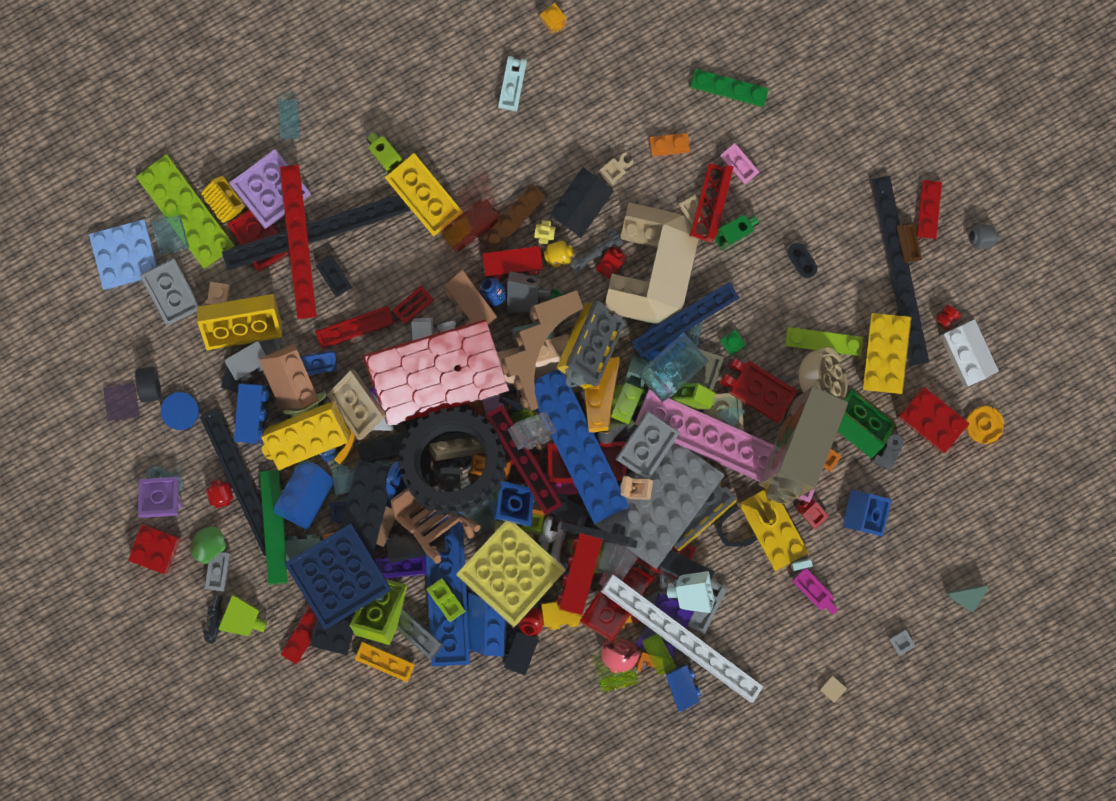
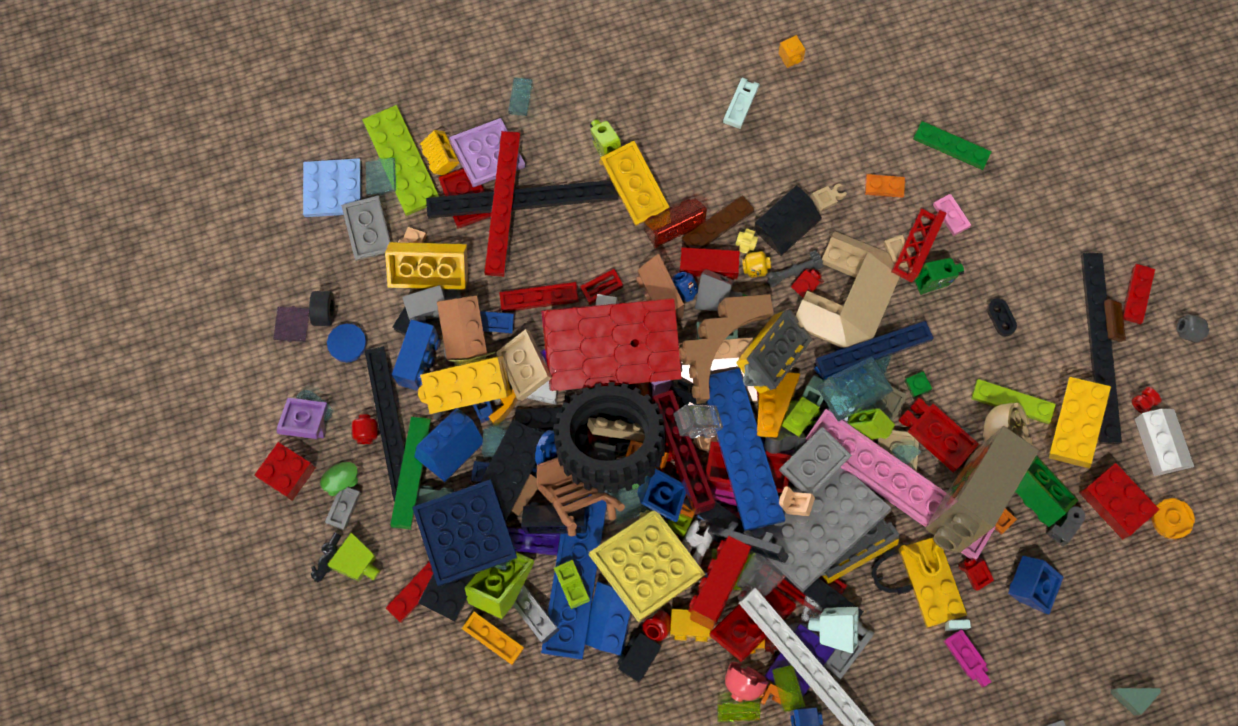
camera: 15 degrees right, 15 degrees down
black plate [315,255,353,298] -> none

